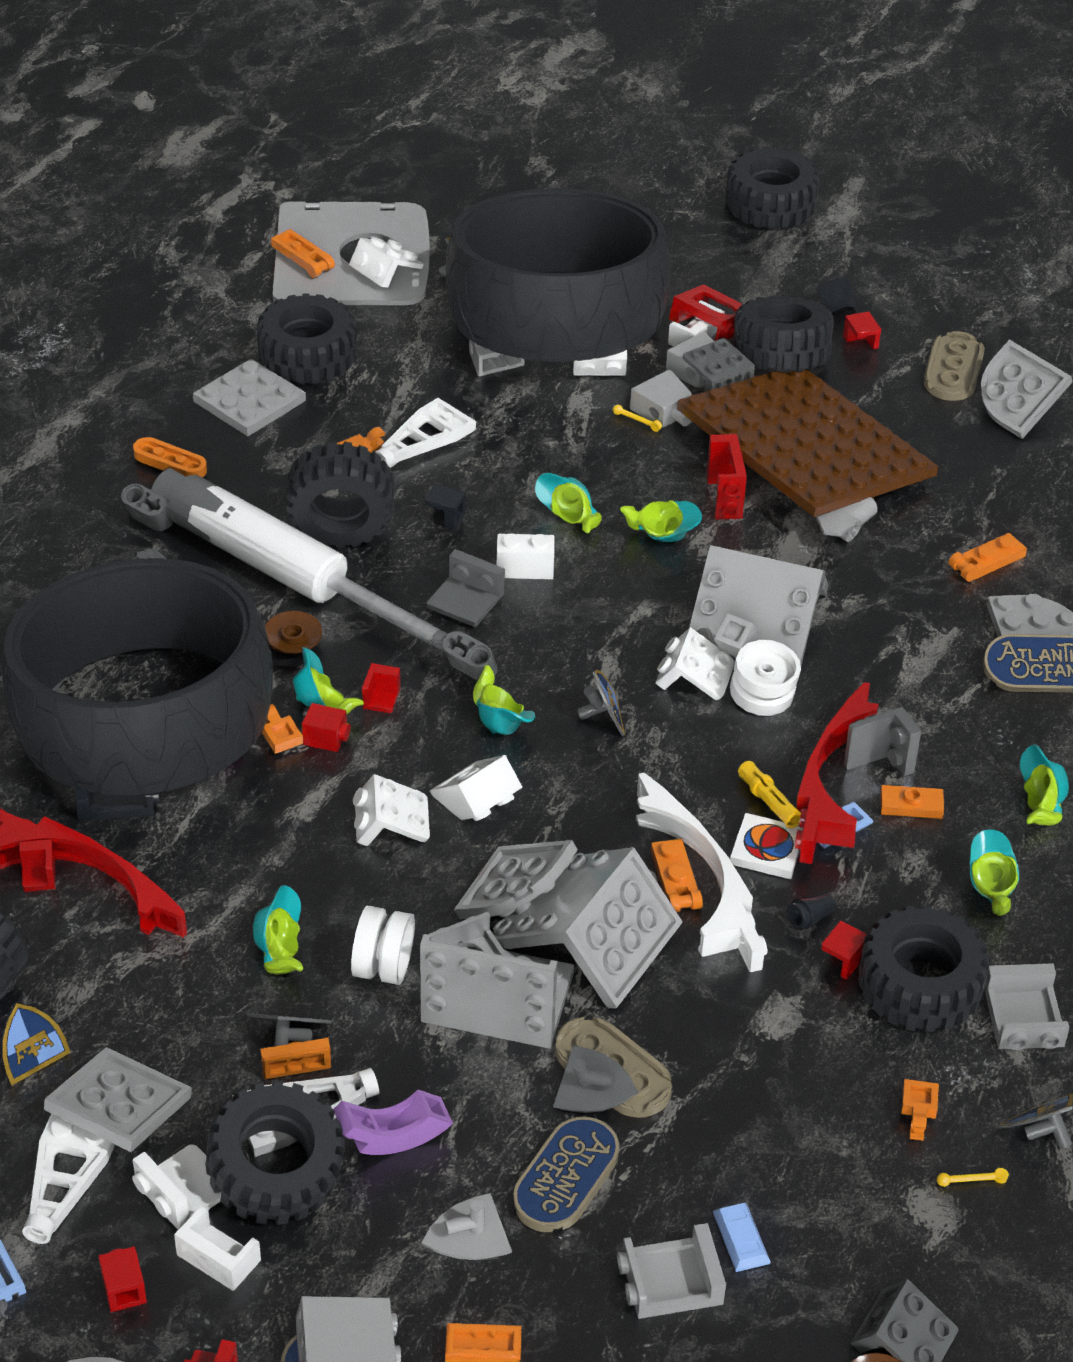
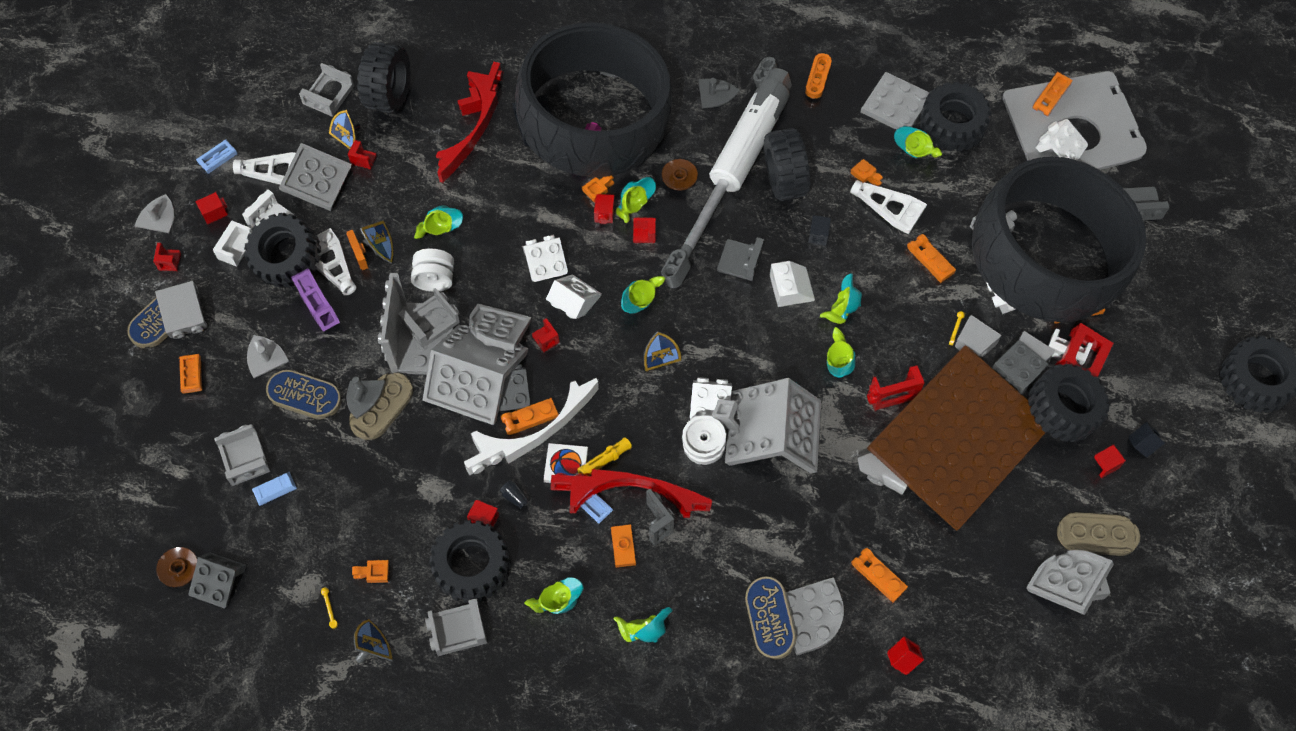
camera: 80 degrees right, 20 degrees up
none -> red panel [348,140,377,169]
none -> red panel [532,318,559,352]
none -> lime hair [894,126,942,158]
none -> orange plate [907,234,956,283]

